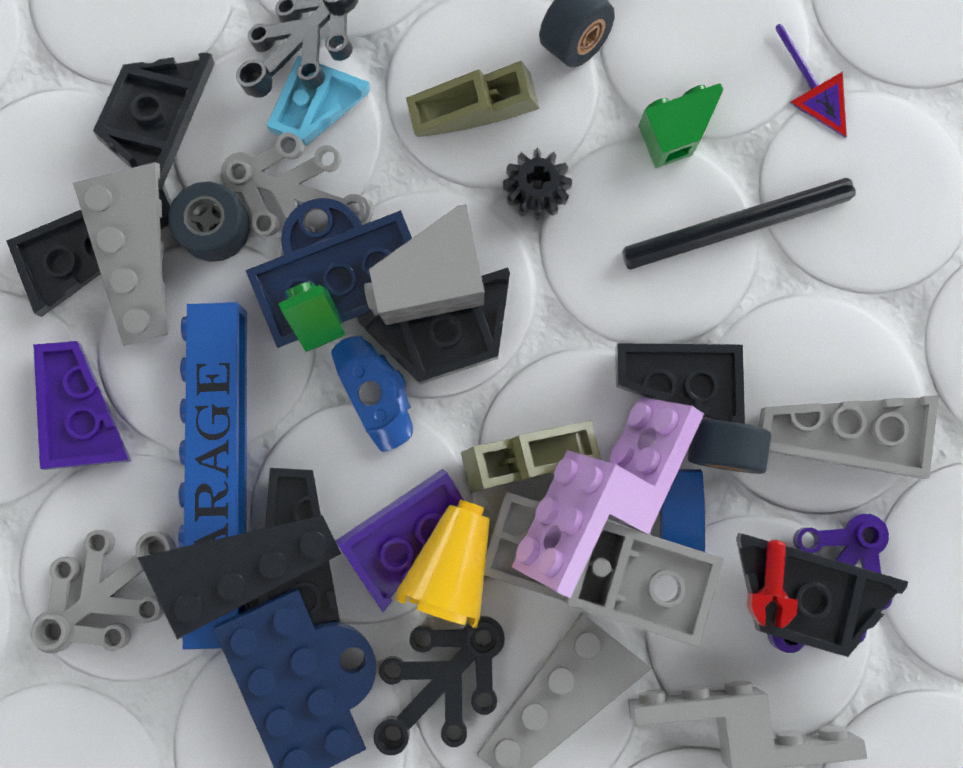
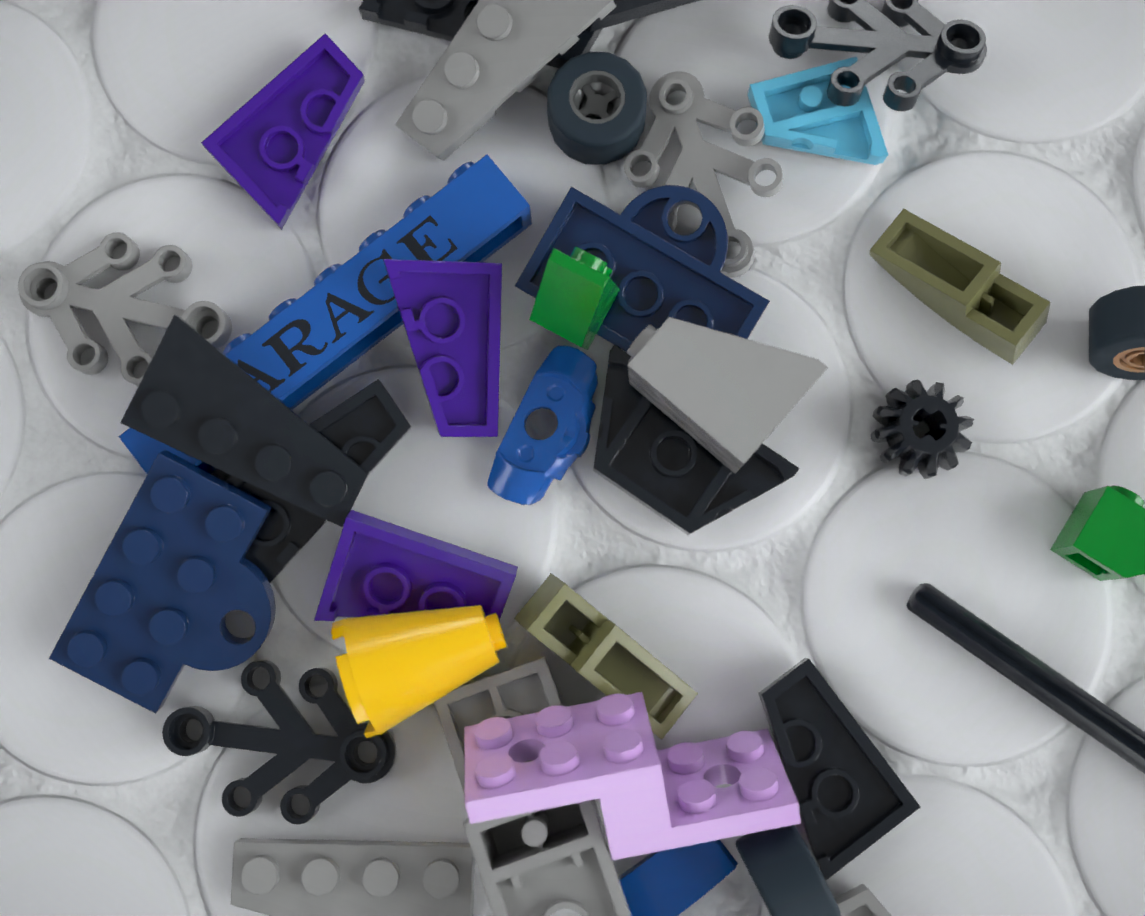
camera: 55 degrees right, 0 degrees up
none -> dark purple wing [383,259,502,437]

